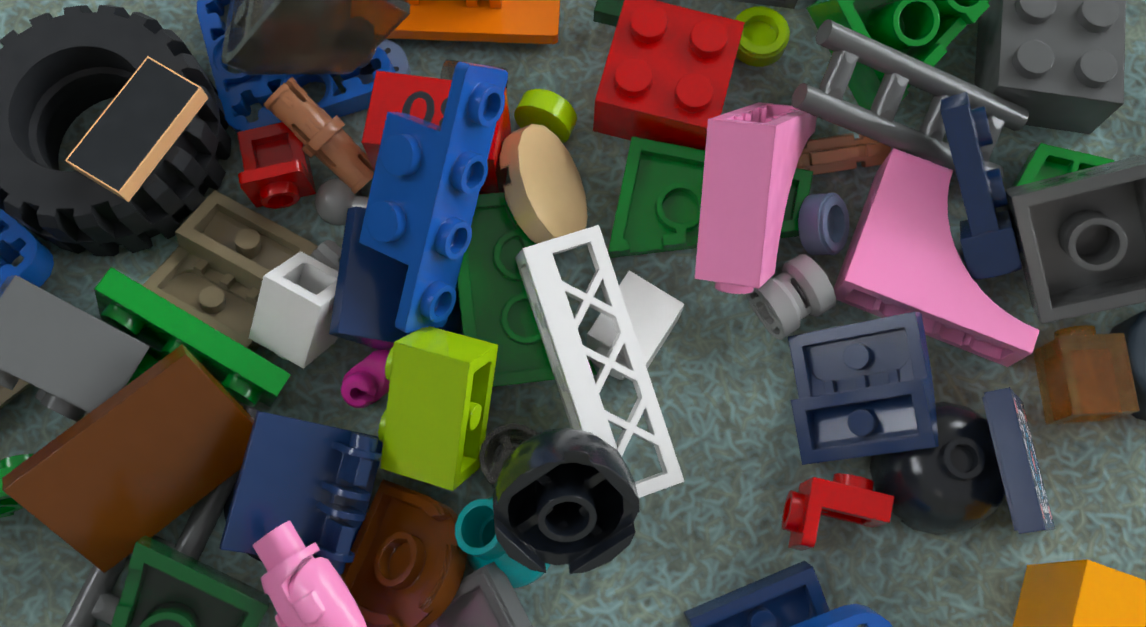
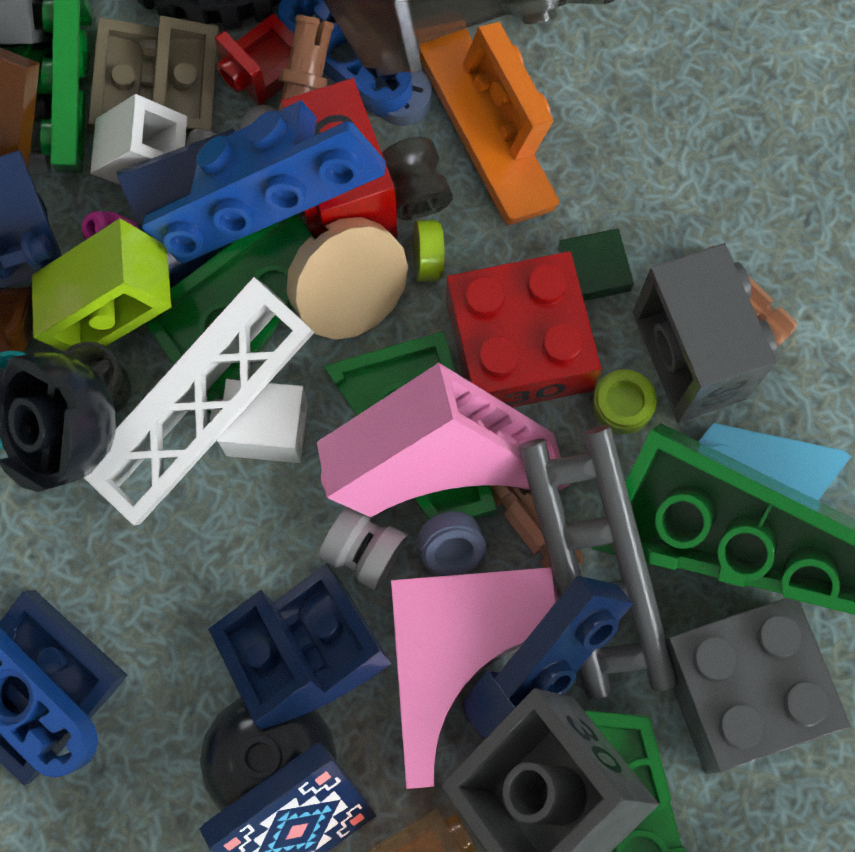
camera: 65 degrees right, 0 degrees up
red bracket [782,473,894,551] -> none

